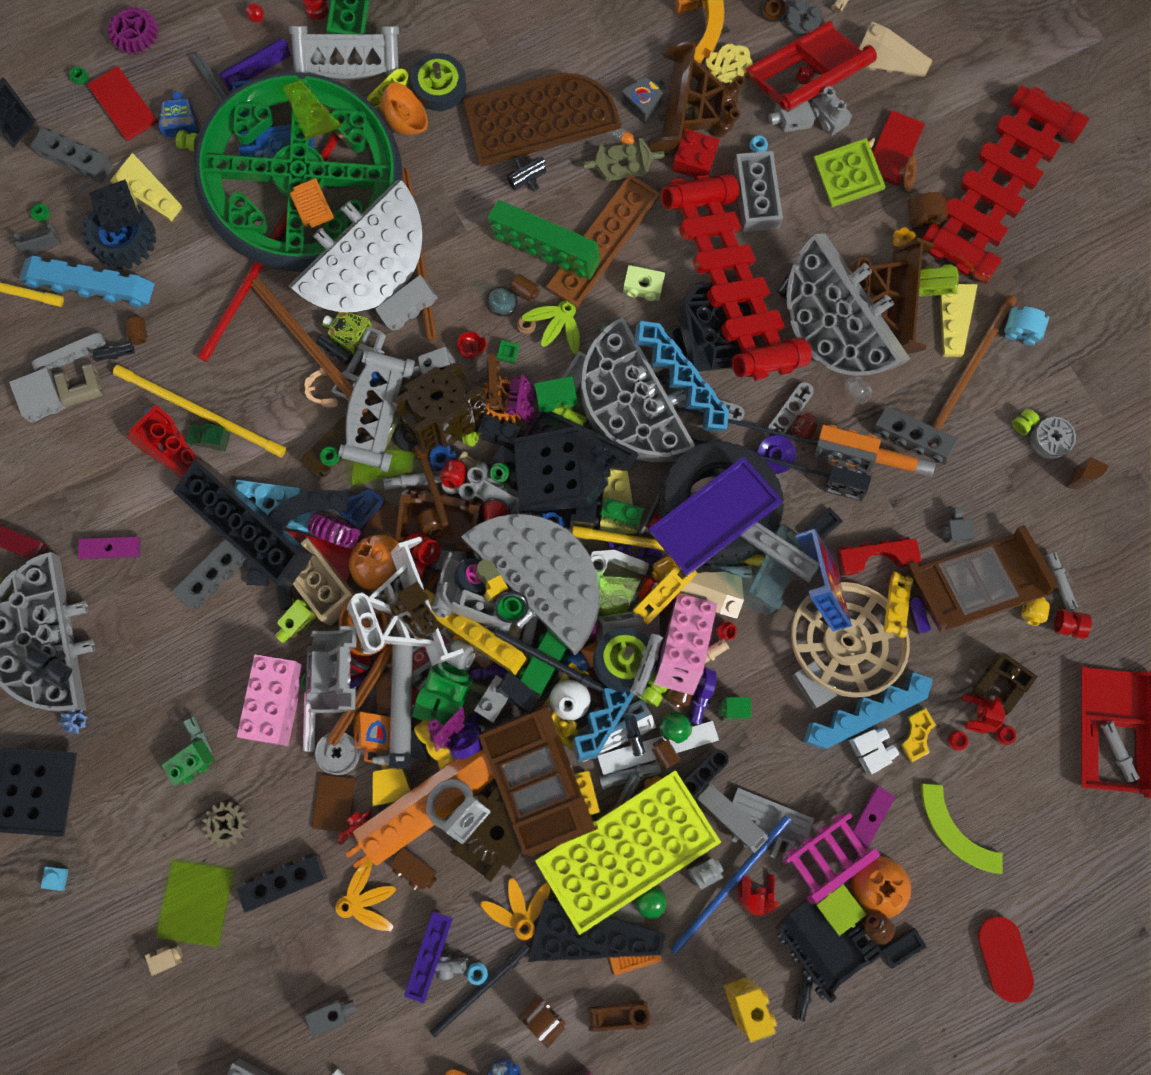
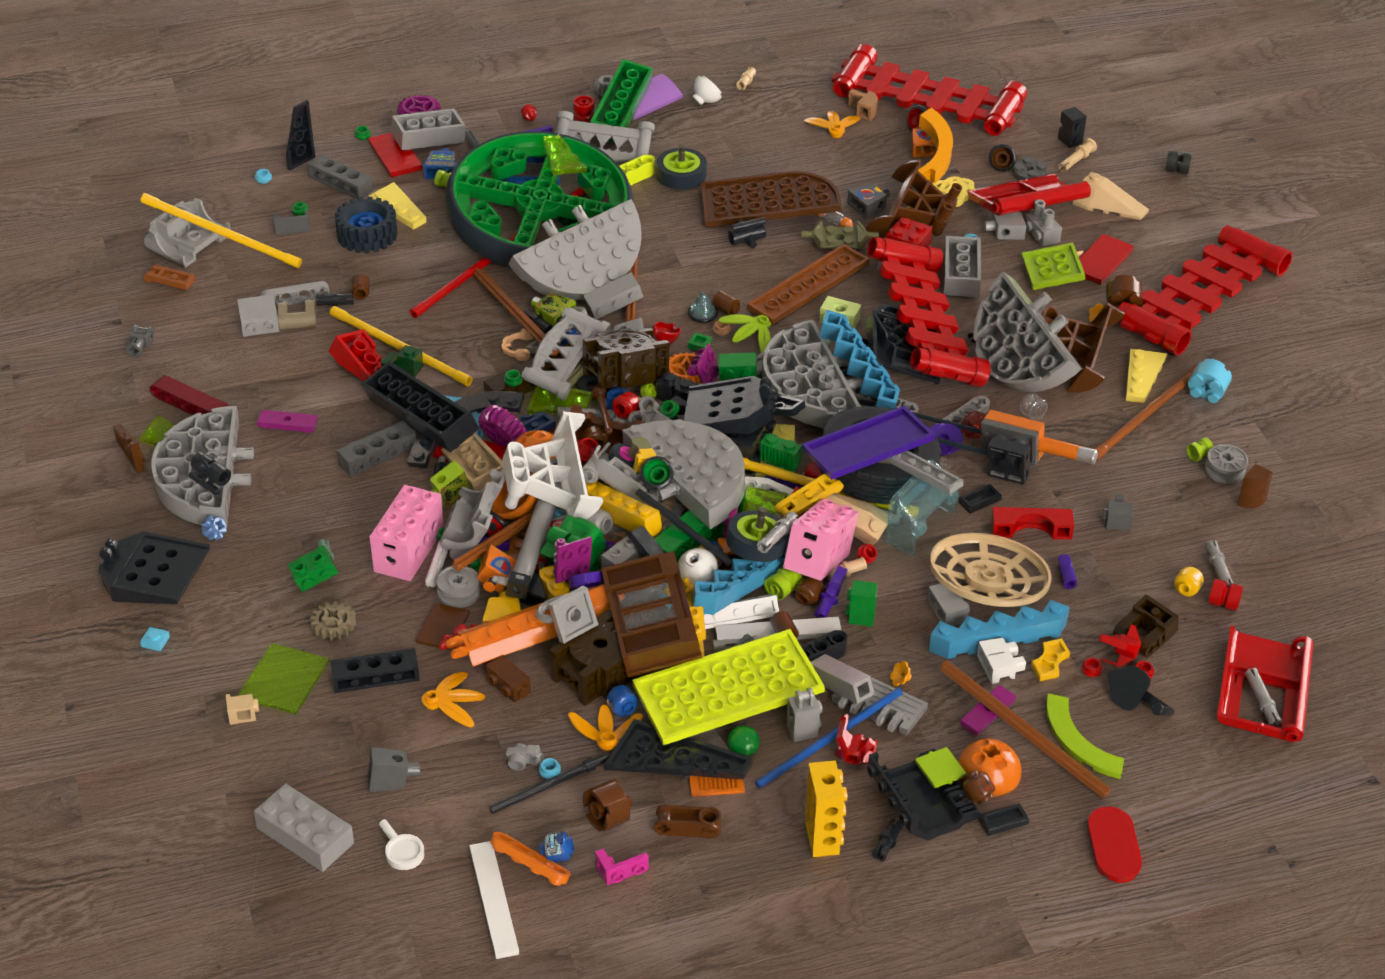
camera: 15 degrees right, 35 degrees down
dark azure brick [19,256,155,308] -> none
black brick [89,179,144,233] -> none
orange window [290,178,334,228] -> none
orange piece [380,82,428,136] -> none
dark brown brick [389,581,438,640] -> none
dark purple fence [404,910,453,1003] -> none
green brick [487,199,601,280] -> none
reddish brown hinge [487,354,502,410] -> none
black axle [624,715,646,756] -> none
green hair [659,712,692,744] -> none
dark pink fence [782,813,880,904] -> none
blue panel [796,529,852,632] -> none
dark grey brick [875,406,958,465] -> none
yellow plate [884,571,913,638] -> none
dark orange dish [899,154,917,192] -> none
reddish brown piece [908,525,1059,633] -> none
lime brick [919,265,959,296] -> none
none -> light grey brick [391,109,466,150]
none -> blue head [607,685,638,717]
none -> light orange plant [890,661,912,687]
none -> dark orange axle [940,660,1111,799]
none -> black piece [1107,666,1174,716]

